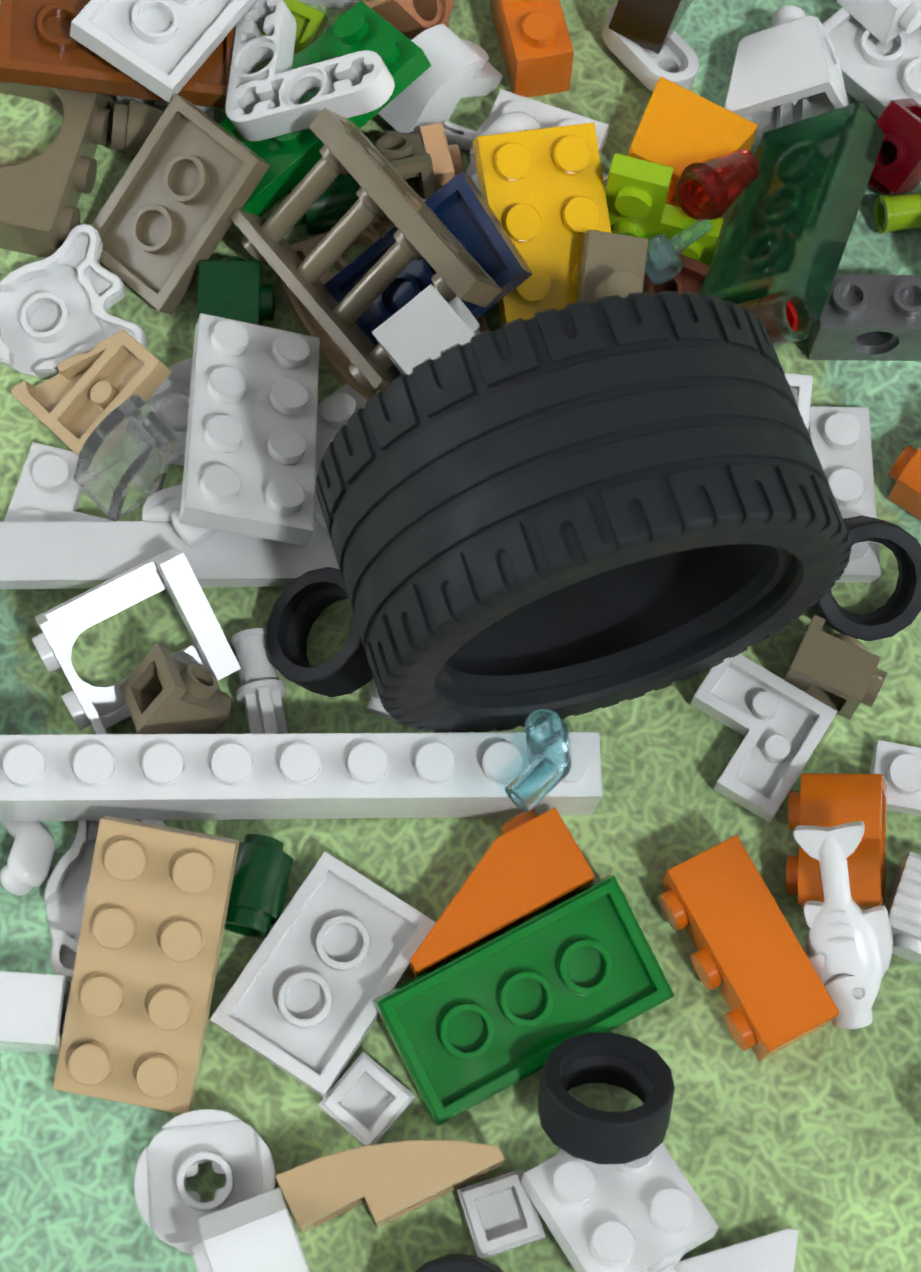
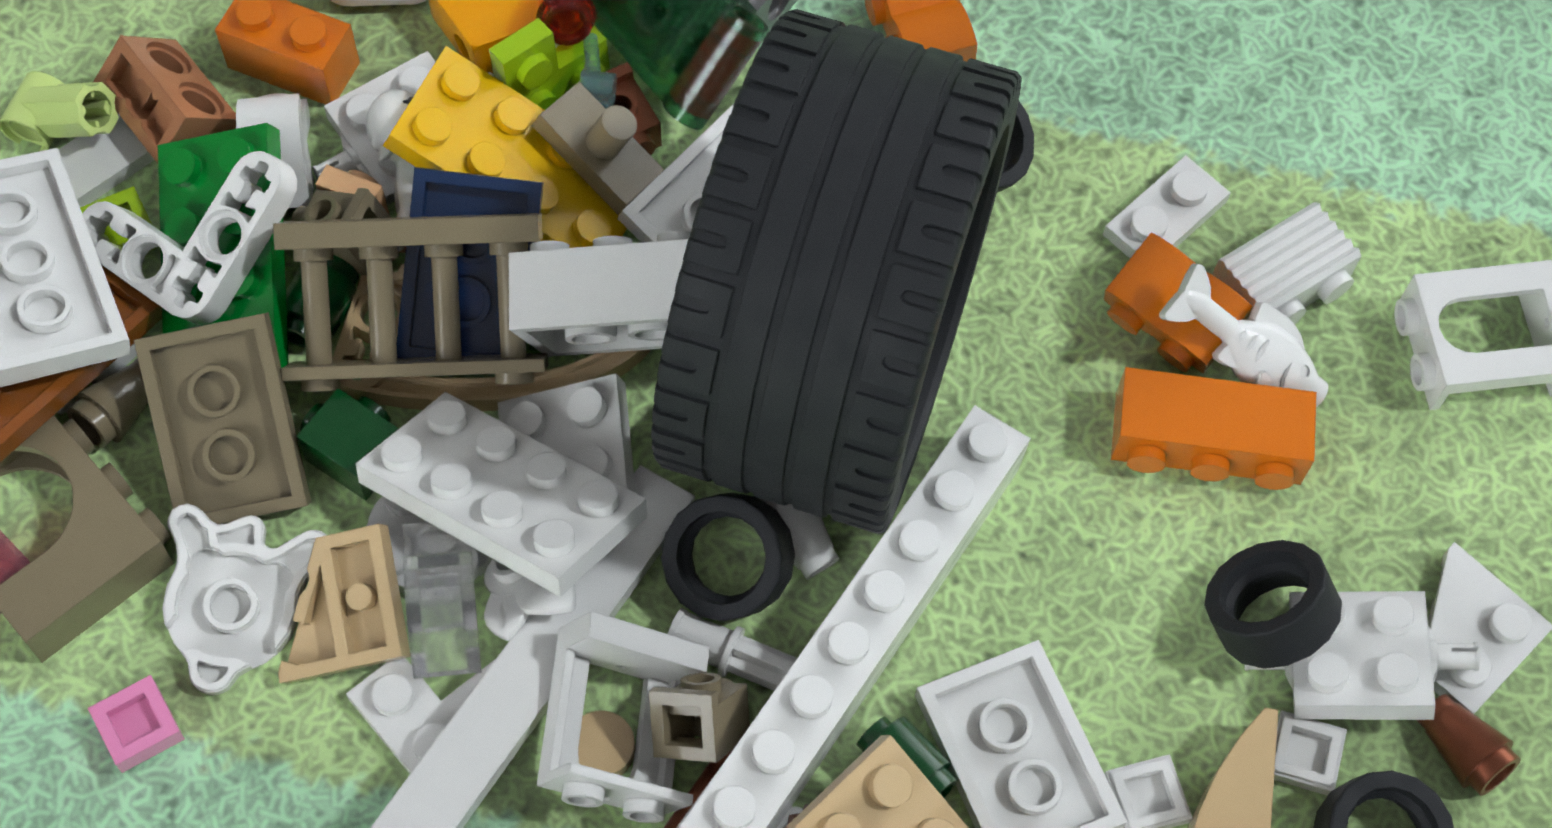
camera: 55 degrees left, 5 degrees down
green tile [373,875,675,1126] -> none
orange slope [410,807,595,978] -> none
clear light blue arm [505,709,572,813] -> none
white plate [691,654,837,823] -> none
dark tan brick [783,614,887,720] -> none
none -> tan tile [578,710,635,775]

